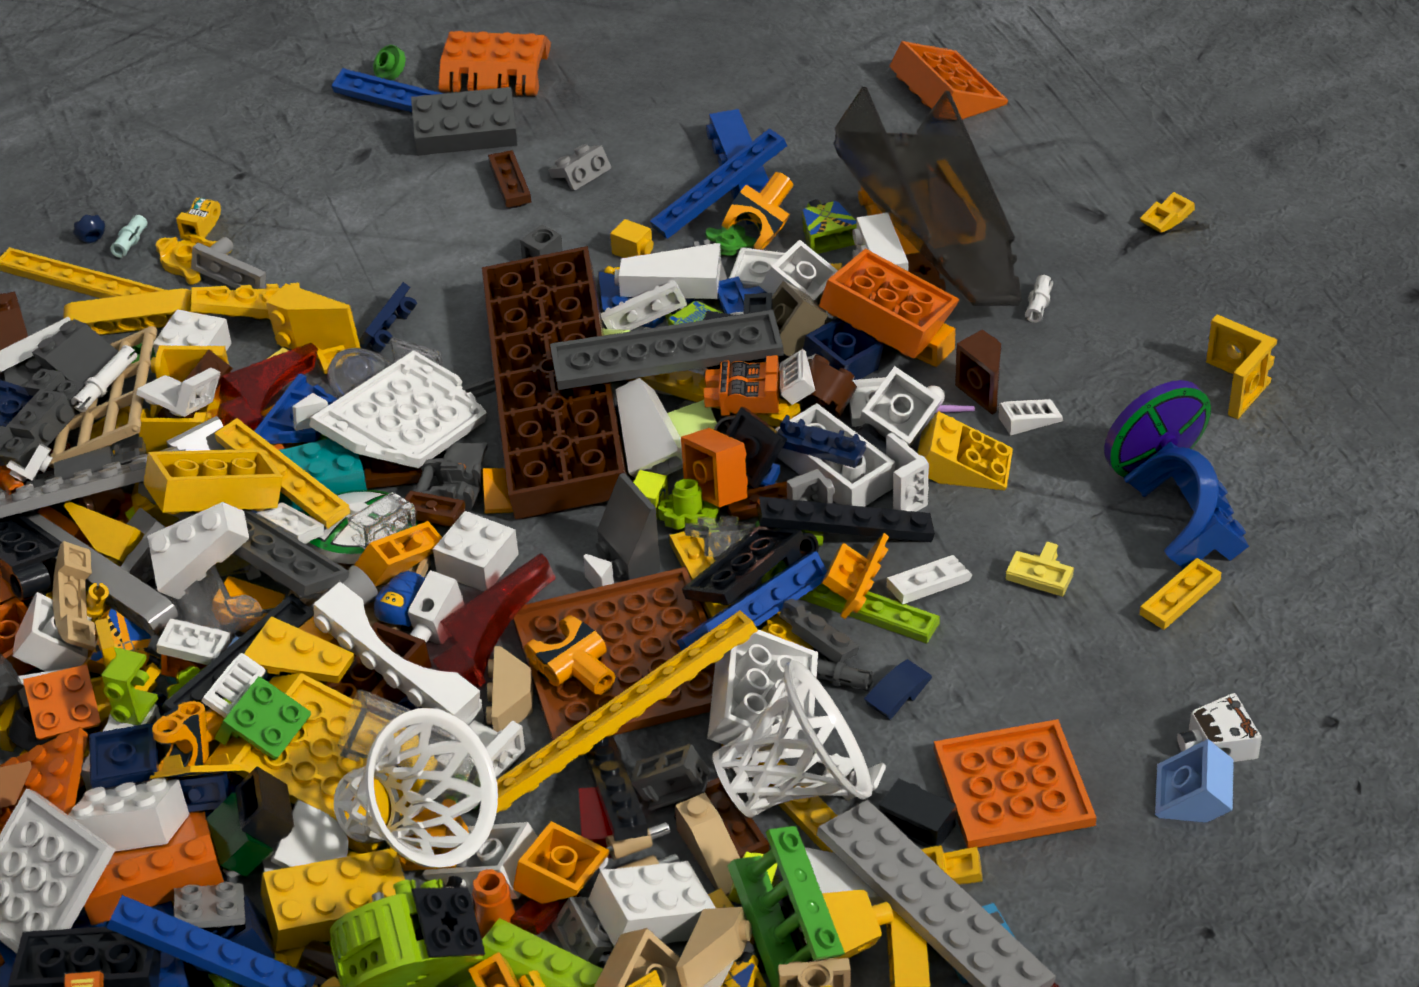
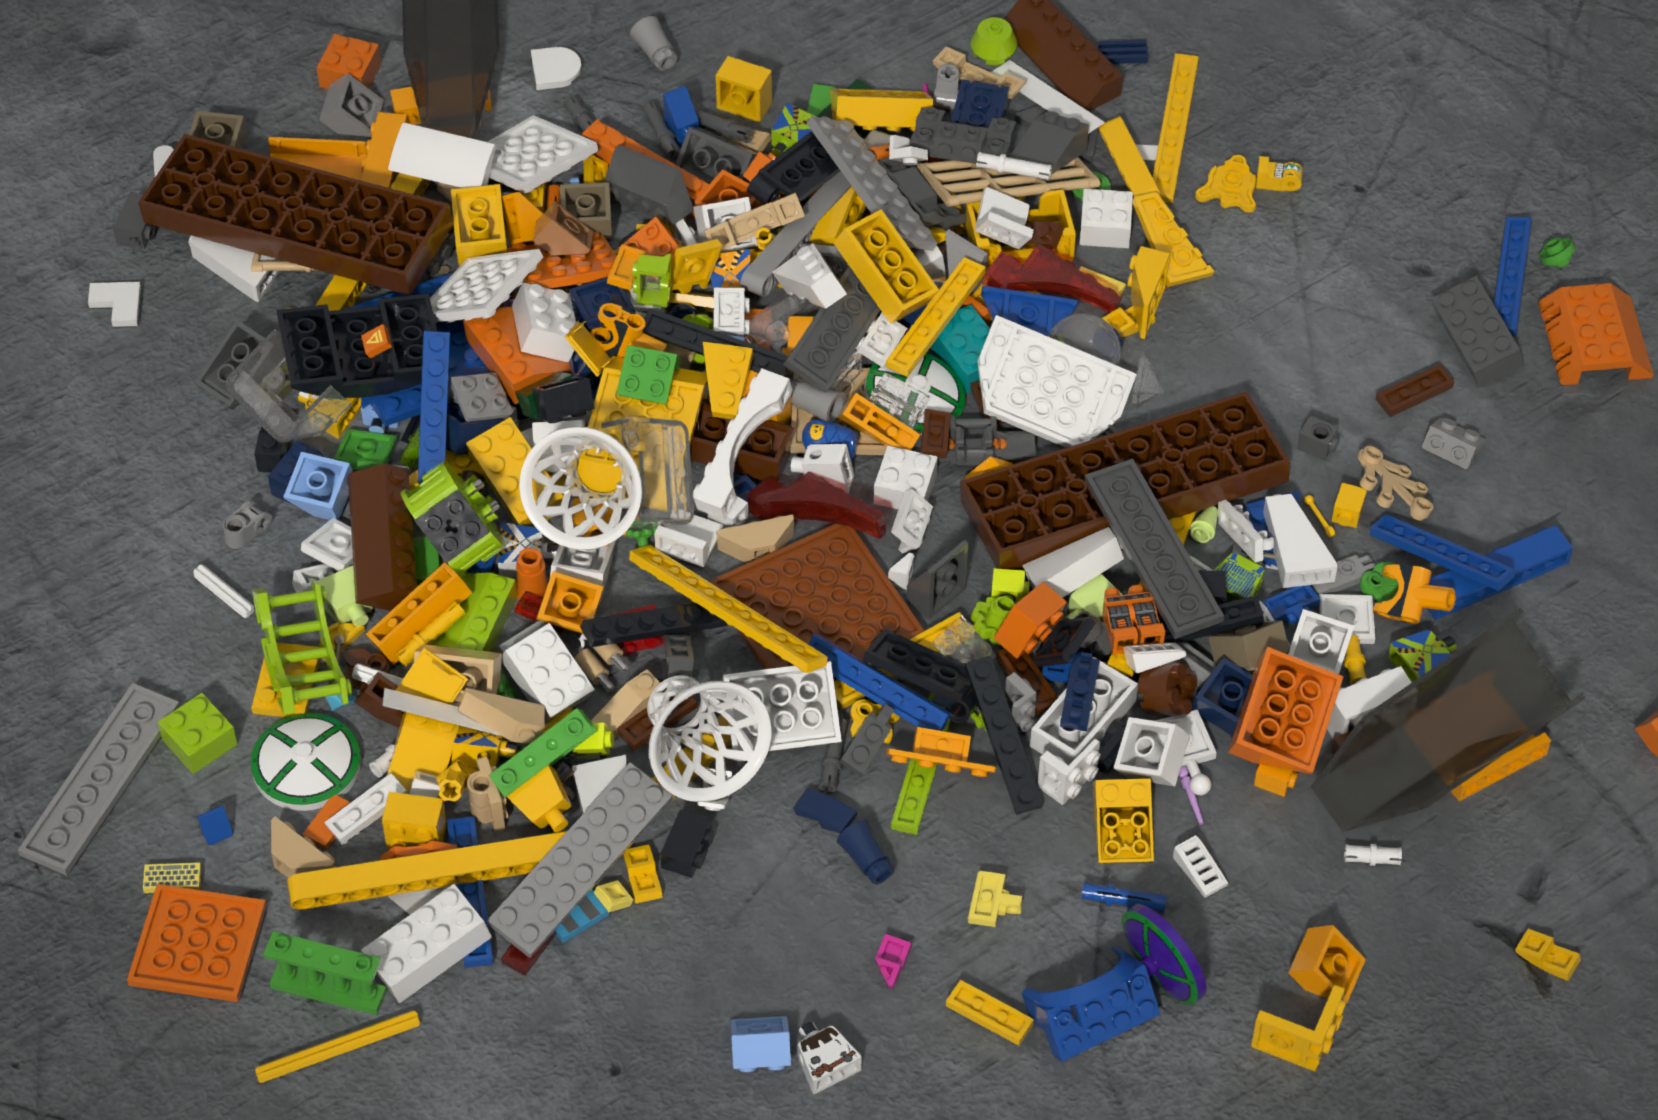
camera: 75 degrees right, 10 degrees up
dark blue plate [73,215,105,243] -> none
light aqua pin [110,215,148,258] -> none
light grey piece [191,237,266,289] -> none
white slope [201,653,266,718] -> none
white slope [292,393,328,431] -> none
dark blue plate [359,282,418,353] -> none
light orange connector [524,615,615,695] -> none
white hinge [886,555,972,604] -> none
orange plate [934,719,1097,848] -> none
reddish brown slope [955,329,1001,415] -> none
none -> light yellow tile [594,880,633,912]
none -> light orange tile [607,244,646,291]
none -> dark blue plant [837,820,895,885]
none -> dark pink slope [875,934,912,989]
none -> white bracket [891,489,933,553]
none -> blue pin [1081,882,1167,913]
none -> light orange slope [1288,925,1366,1002]
none -> tan plant [1358,446,1433,521]

